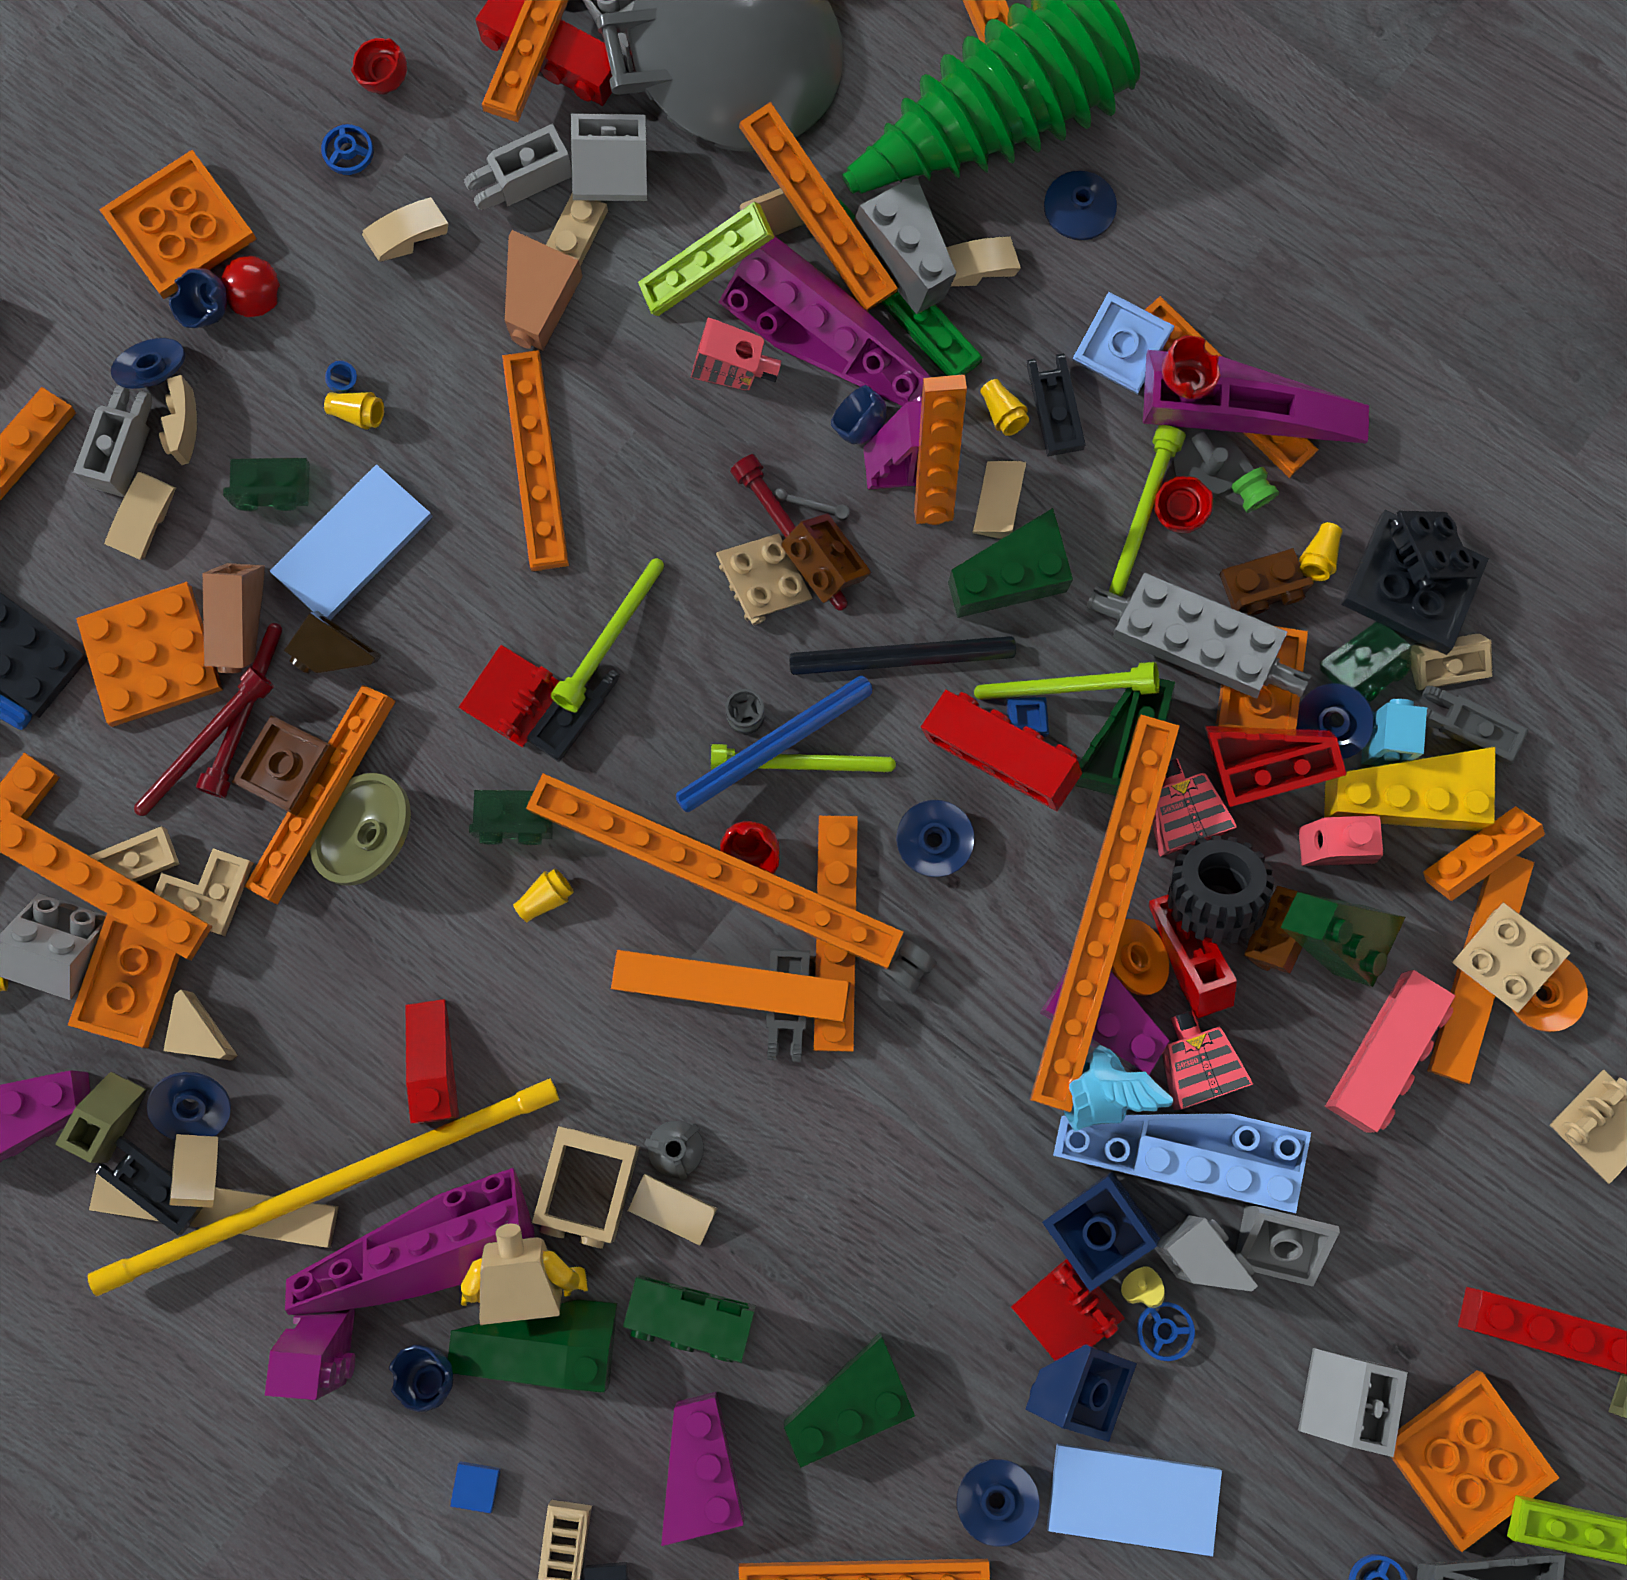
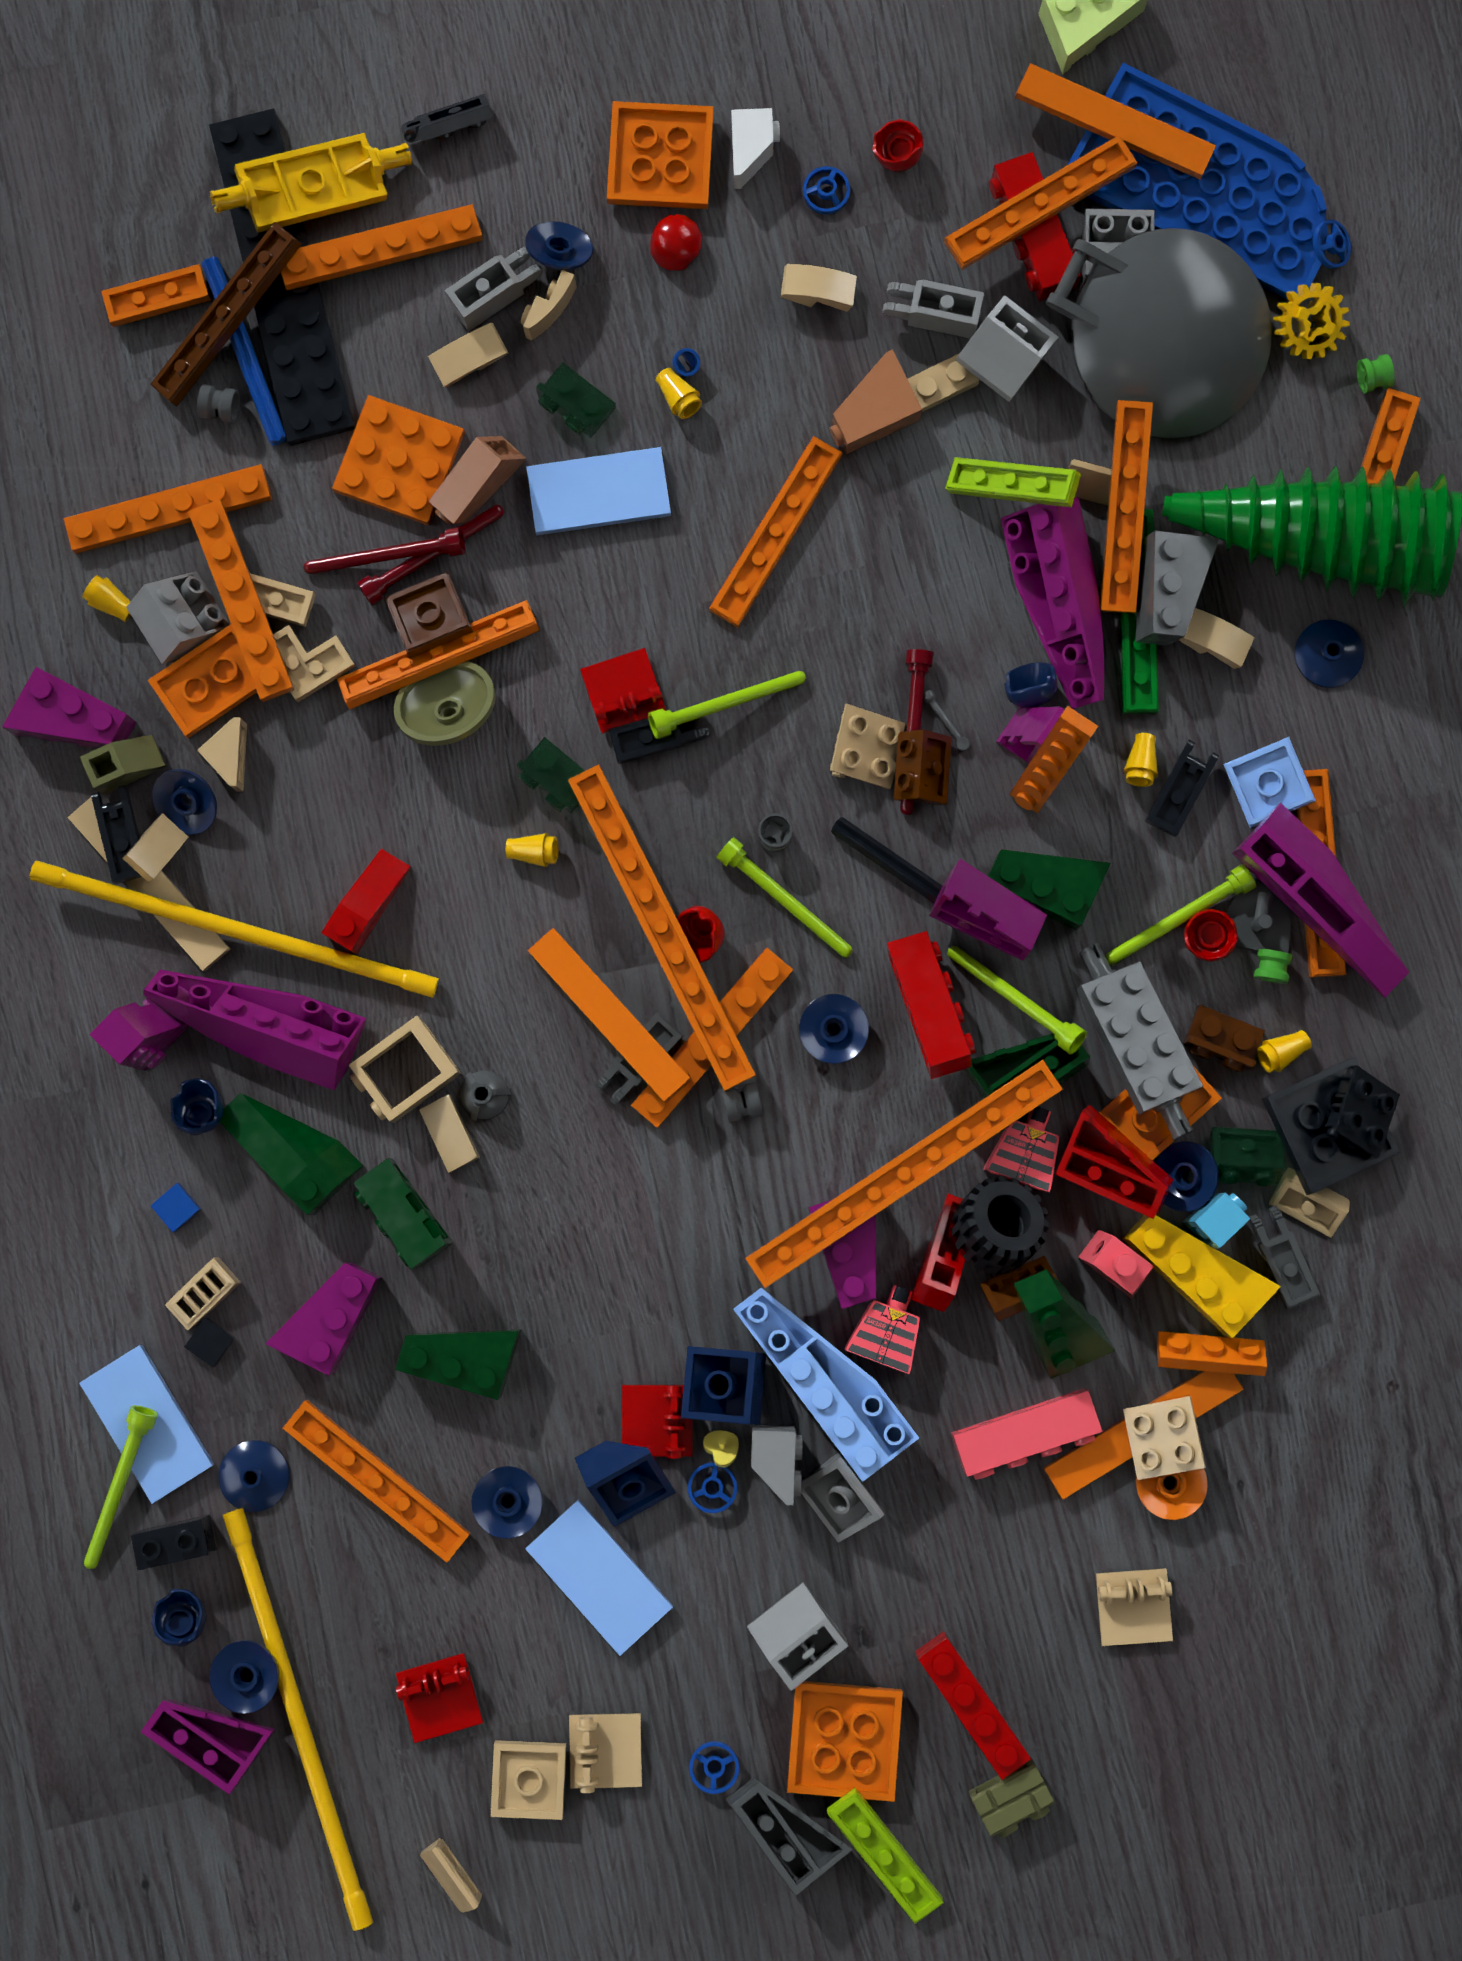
camera: 45 degrees right, 5 degrees up
dark blue hair [169,268,227,328] -> none
dark brown slope [284,611,381,674] -> none
tan torso [461,1224,588,1325] -> none
blue axle [676,676,873,812] -> none
coral torso [691,317,782,390] -> none
tan slope [973,461,1026,539] -> none
blue tile [1007,697,1049,737] -> none
medium azure helmet [1064,1045,1173,1131] -> none
orange dish [1111,919,1169,996] -> none
red hair [1162,335,1221,399] -> none
none -> white slope [731,108,780,189]
none -> magenta wedge [929,858,1047,961]

